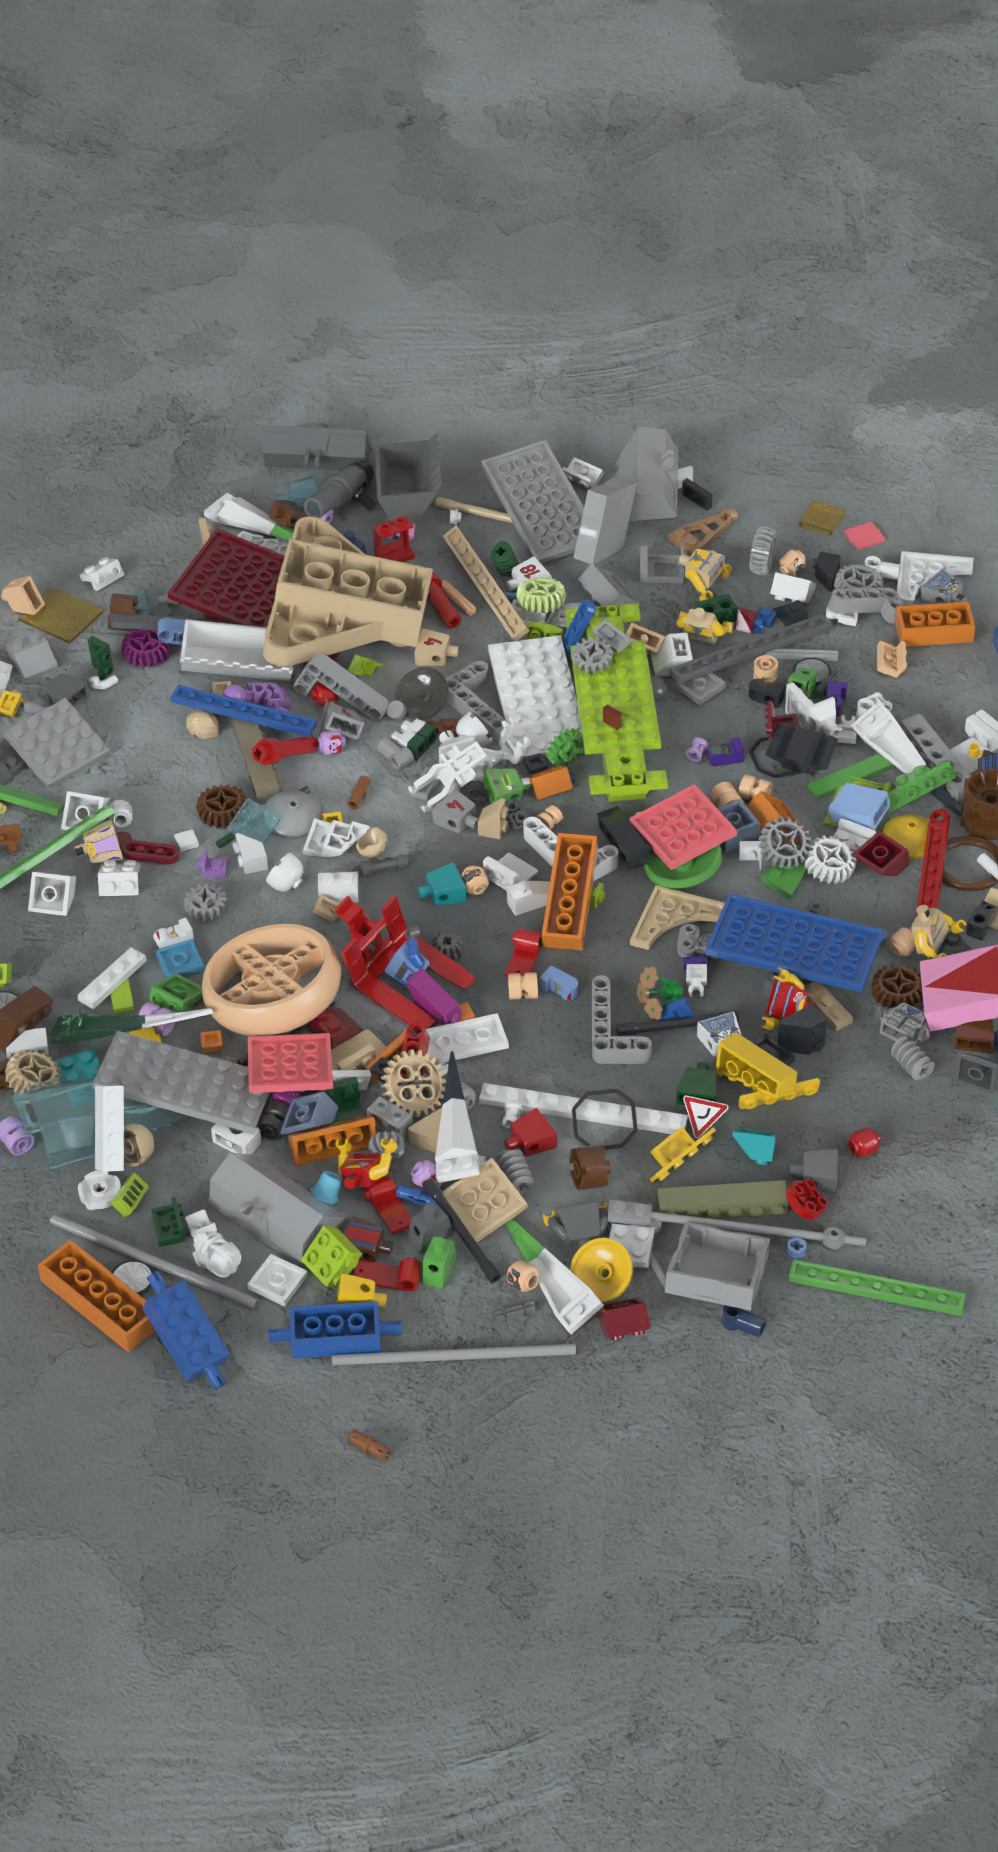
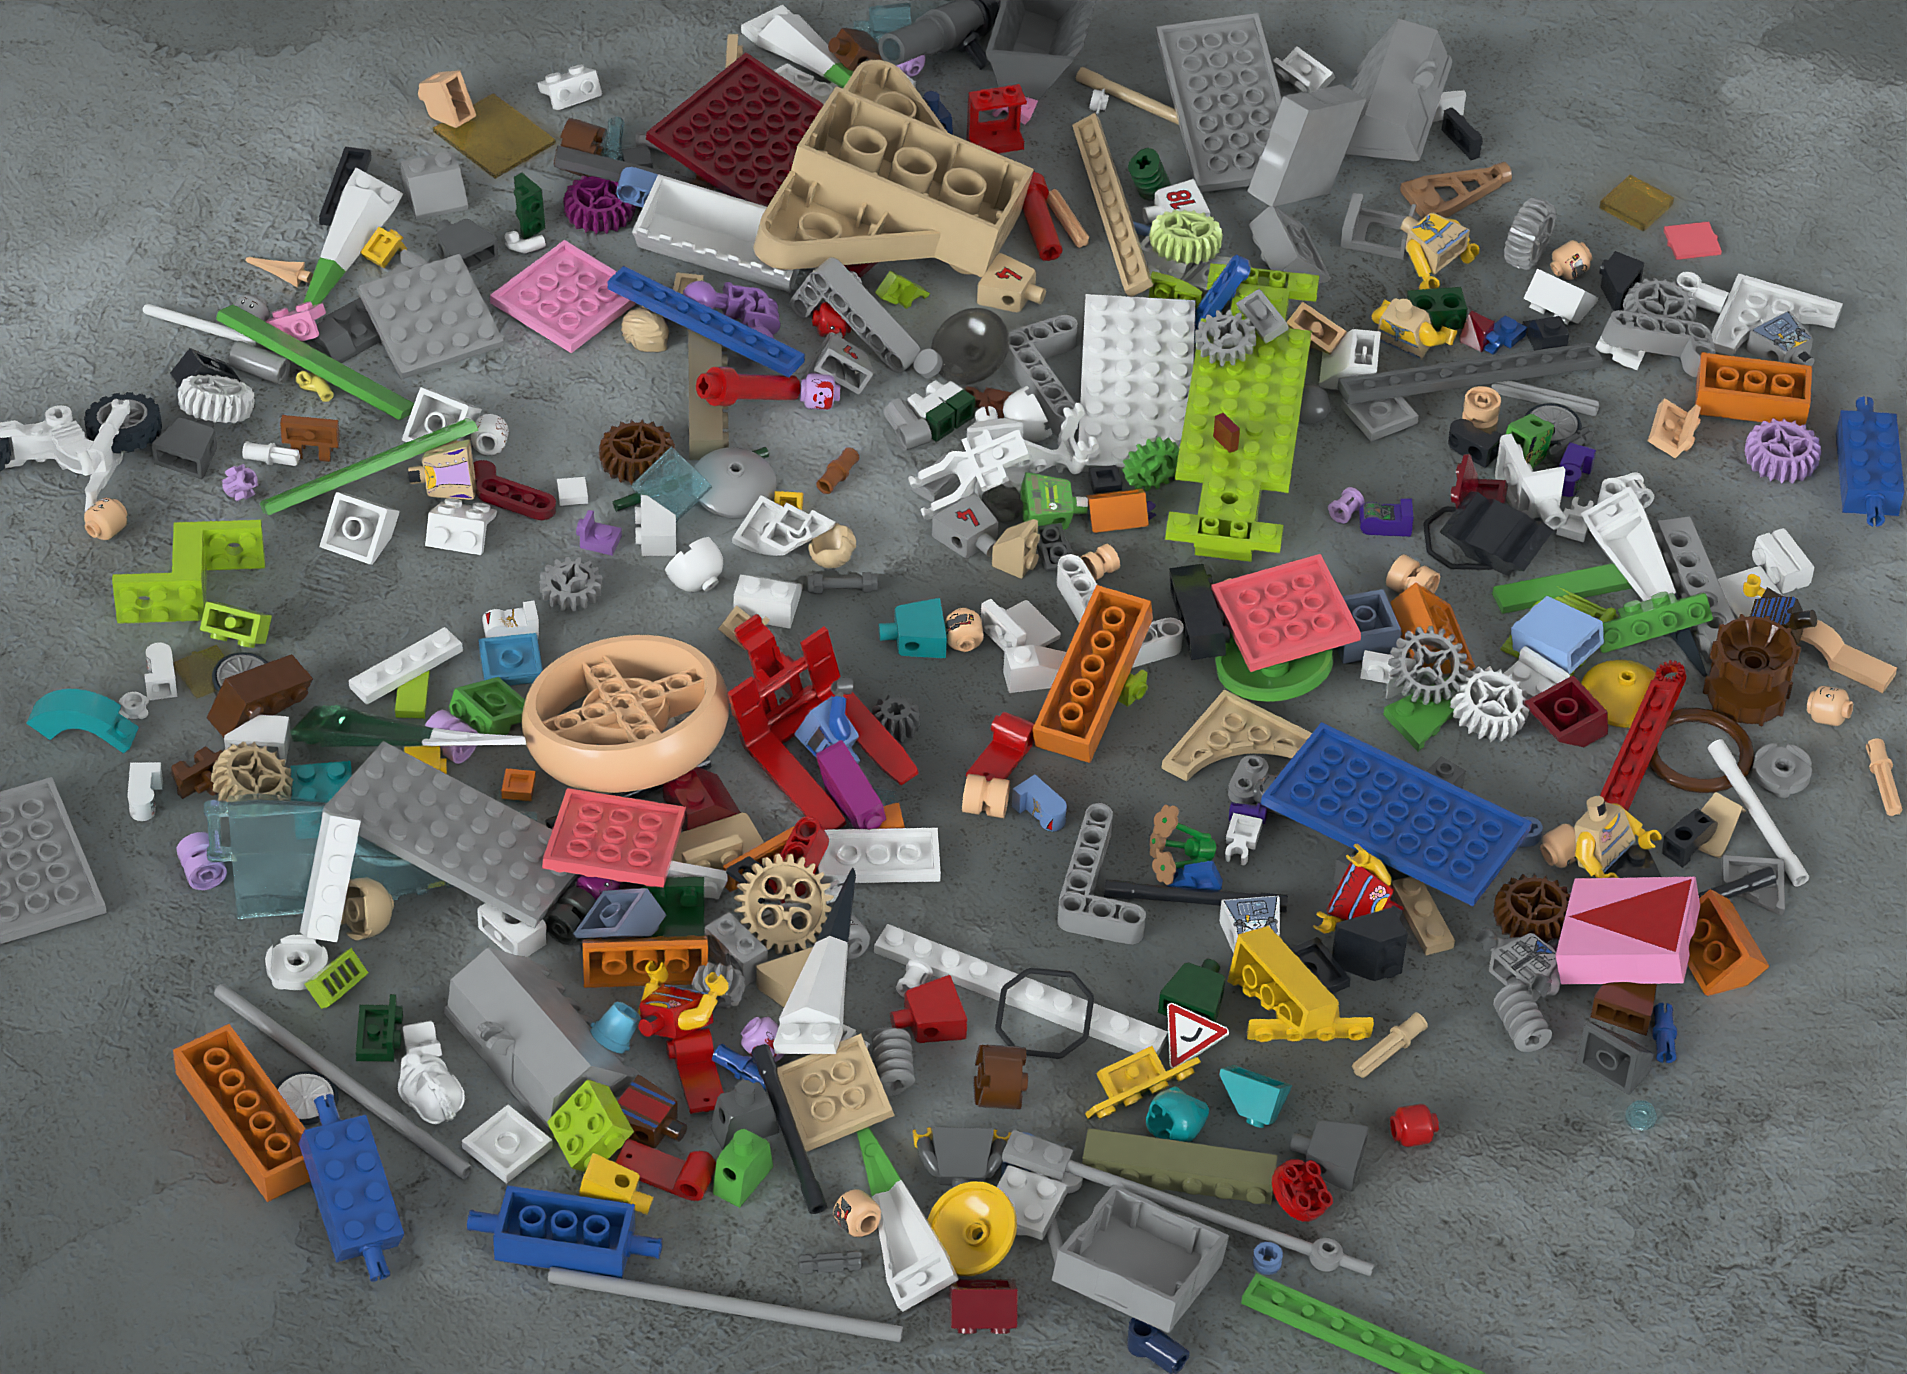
camera: 10 degrees right, 0 degrees up
light nougat wheel [710,782,744,808] -> none
none -> bright pink plate [490,240,637,353]
none -> teal piece [1146,1086,1209,1143]
none -> tan axle [1352,1012,1428,1078]
none -> lavender gear [1744,418,1821,484]

